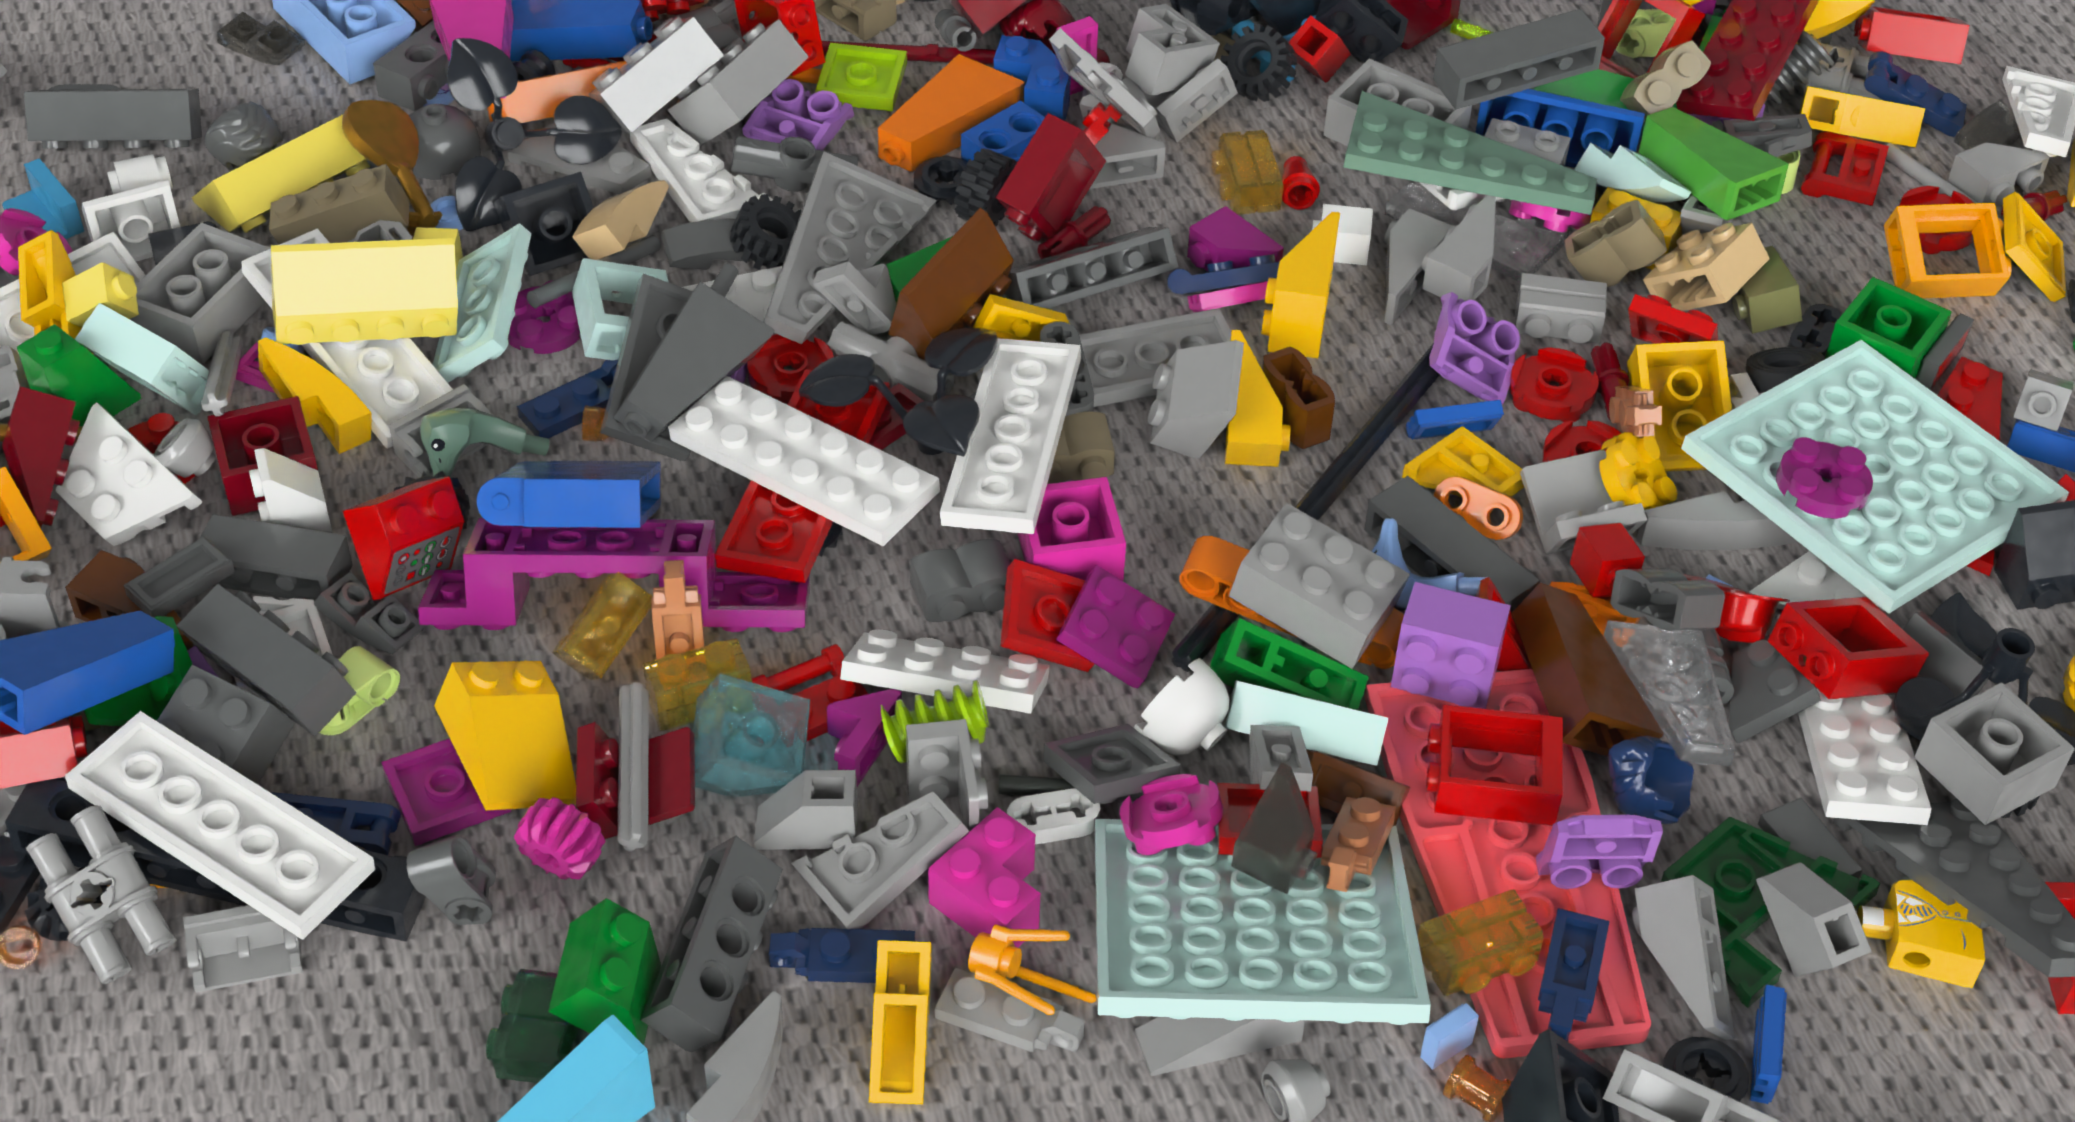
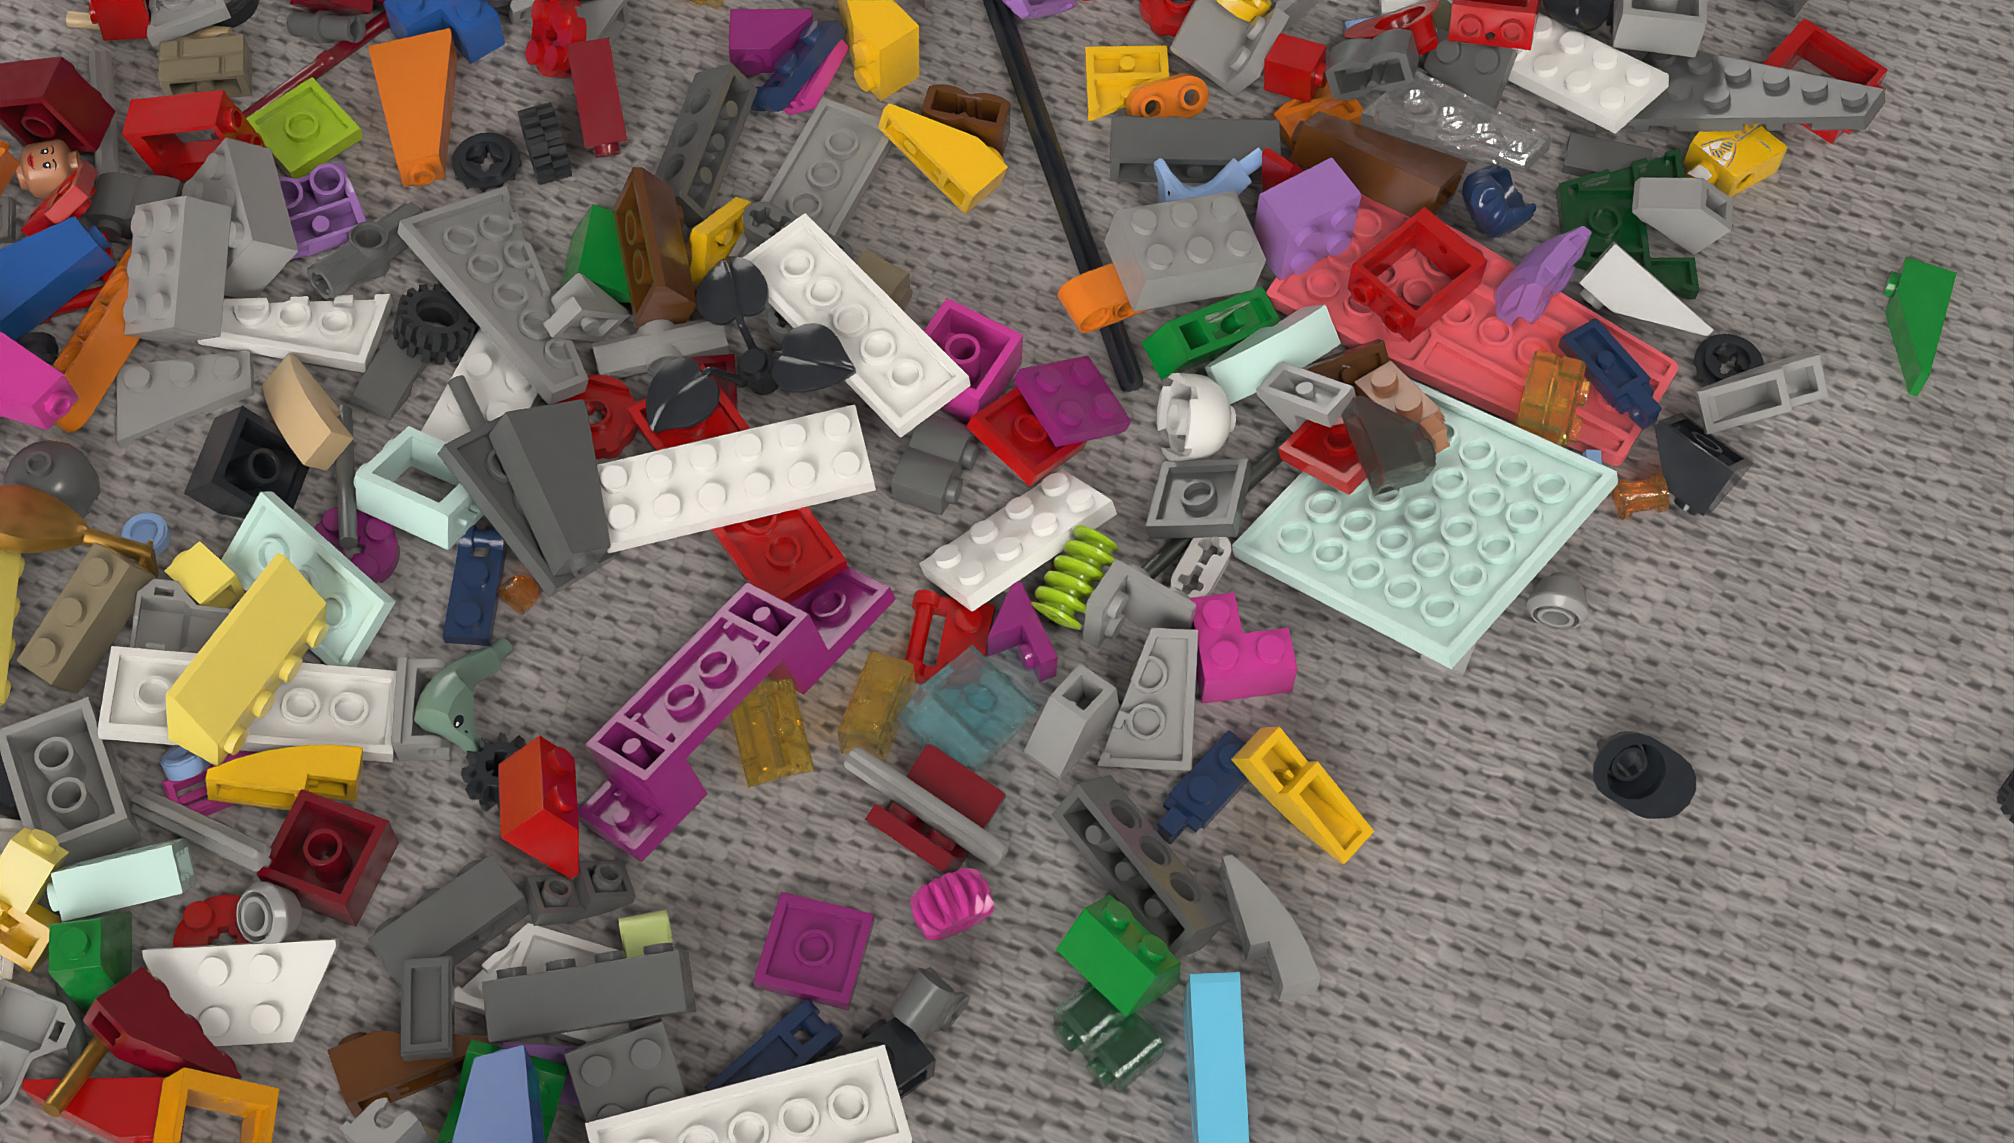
camera: 50 degrees left, 15 degrees up
white slope [249,448,332,532] -> none
yellow slope [434,661,576,811] -> none
black plant [447,38,622,232] -> none
piece [476,461,661,528] -> none
nougat hinge [651,560,707,683] -> none
light grey hinge [935,968,1085,1053] -> none
blue brick [961,100,1045,162] -> none
light orange plant [968,924,1097,1015] -> none
dark red axle [1037,206,1111,259] -> none
dark pink plate [1120,774,1224,855] -> none
light grey slope [1148,340,1244,459] -> none
blue tile [1406,400,1504,440] -> none
blue tile [1749,985,1787,1104] -> none

